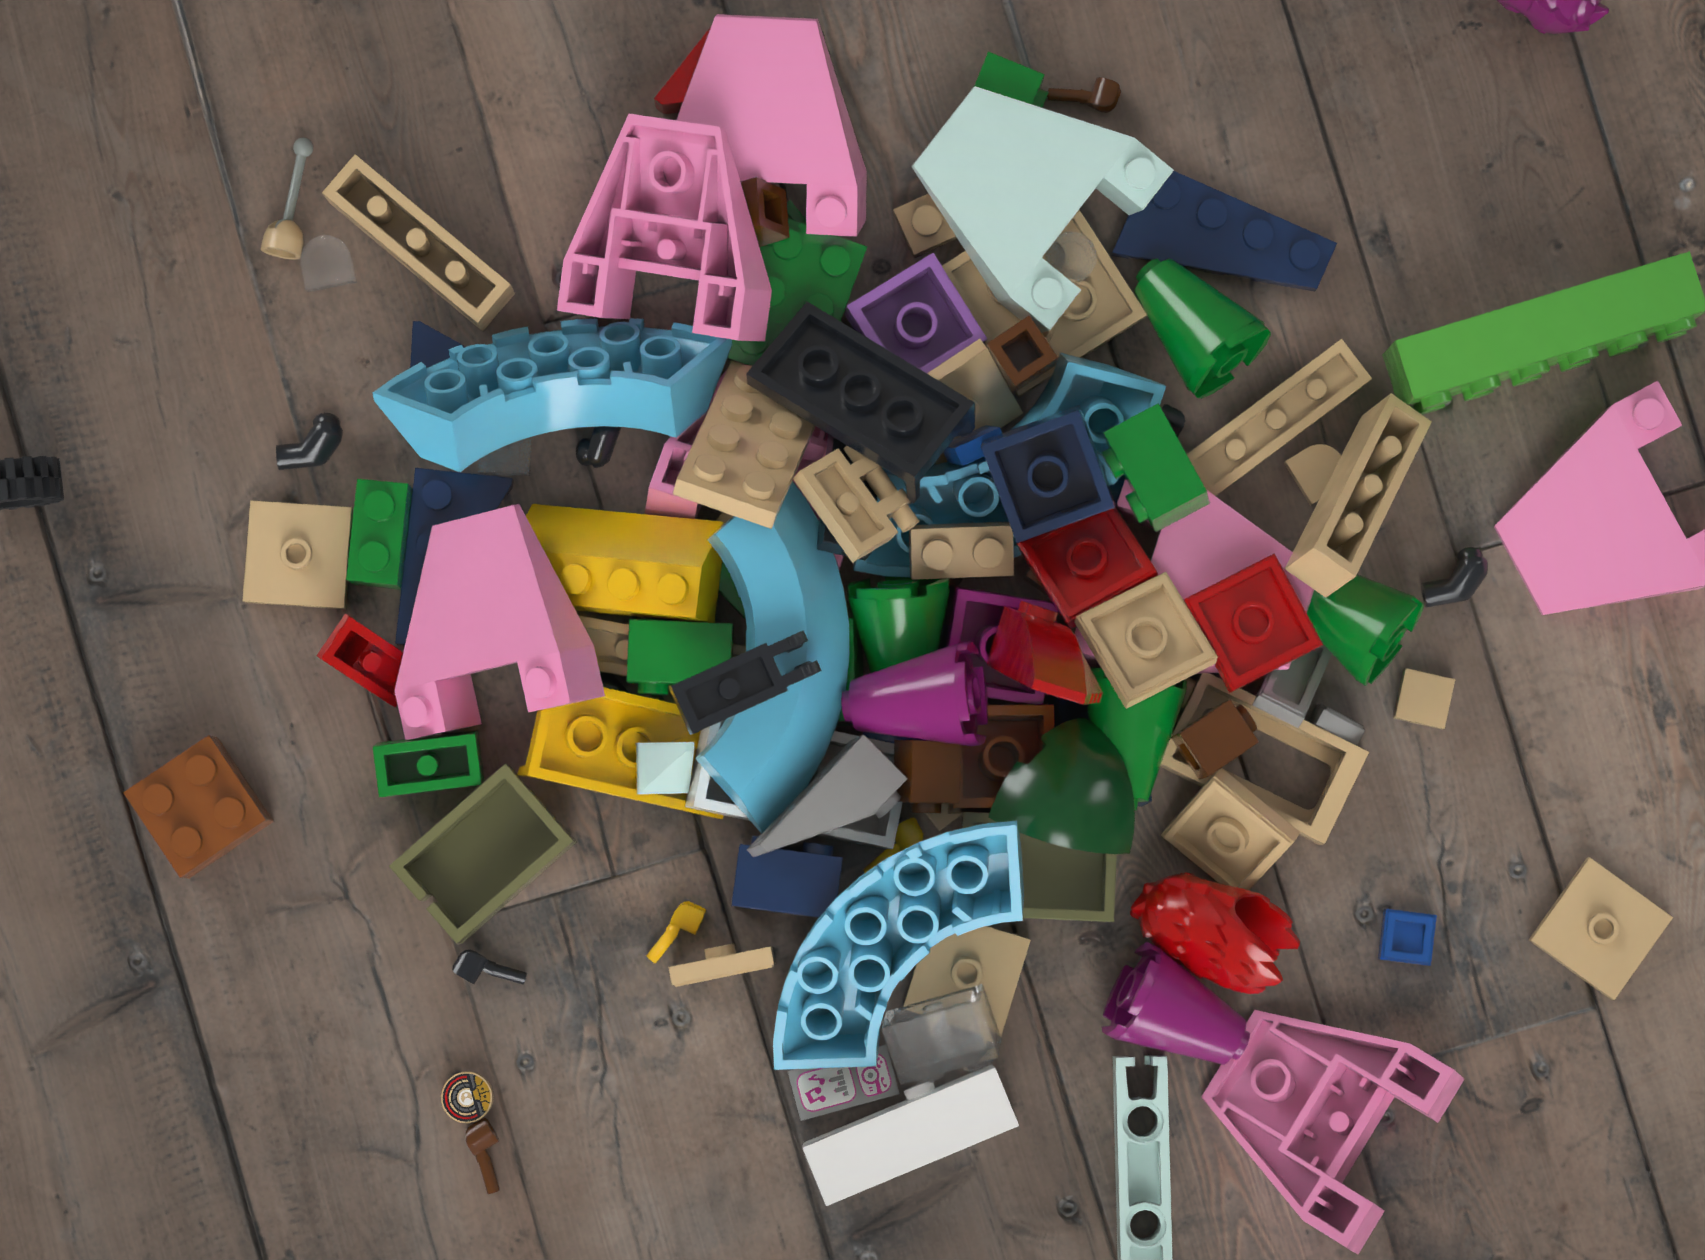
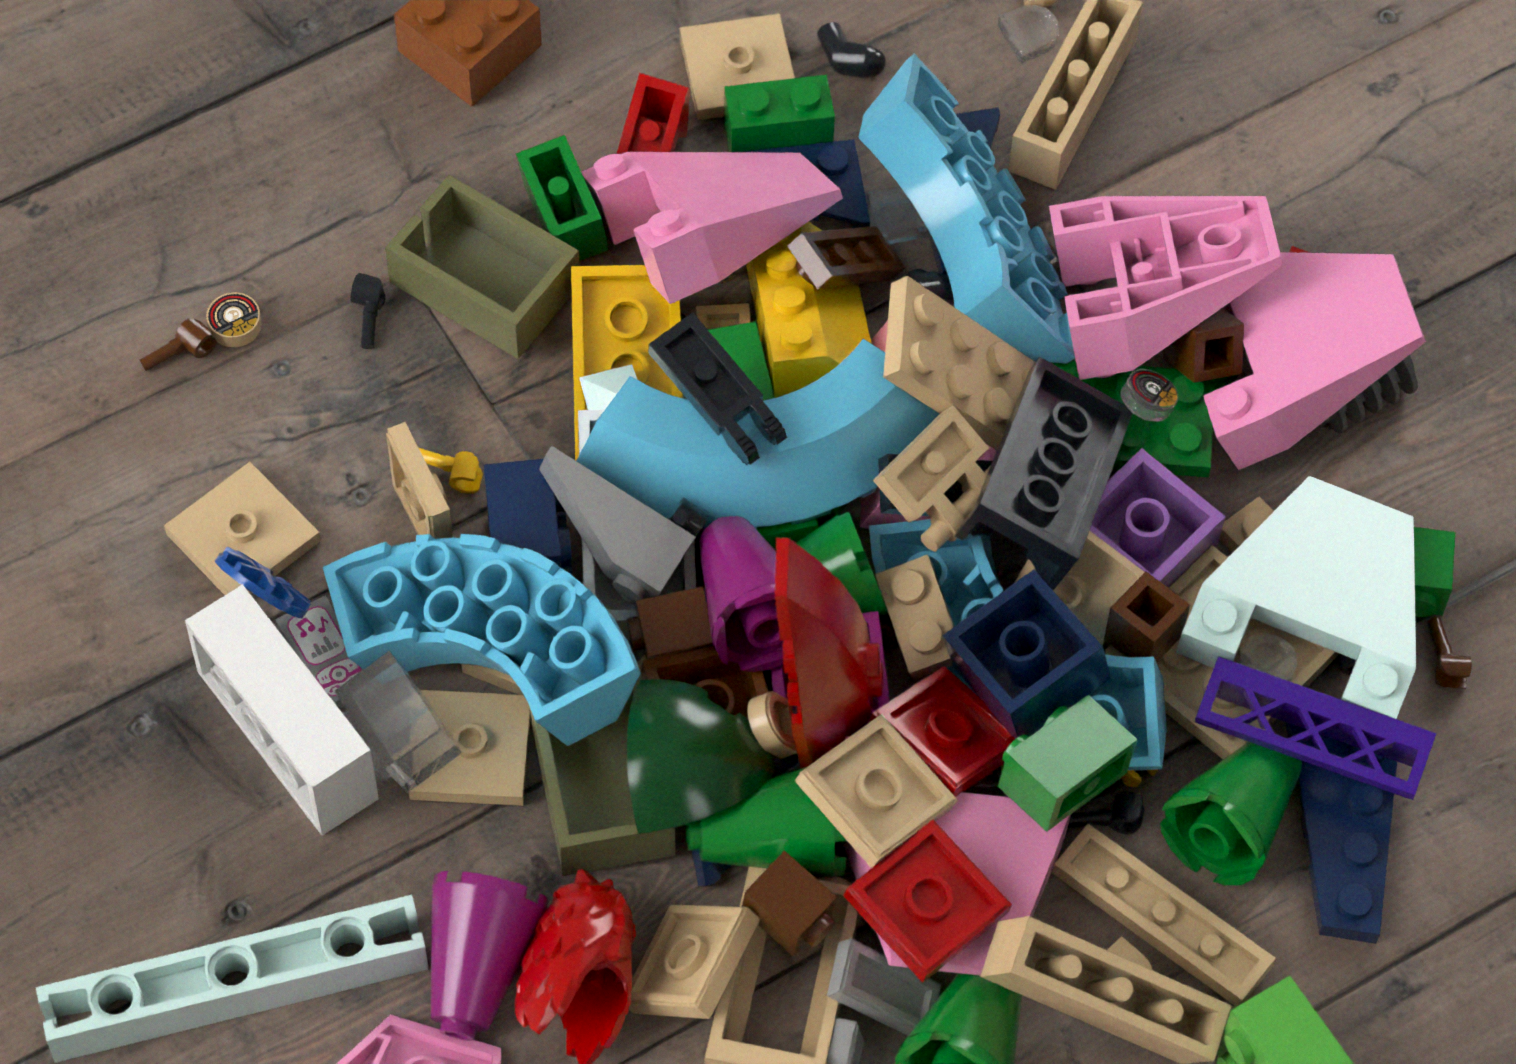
camera: 75 degrees right, 25 degrees down
none -> tan plate [164,462,321,595]
none -> blue wheel [215,546,311,619]
none -> black hand [667,497,708,537]
none -> tan tile [748,691,797,759]
none -> reddish brown plate [787,226,906,289]
none -> tile [1121,369,1179,421]
none -> dark purple fence [1195,656,1437,800]

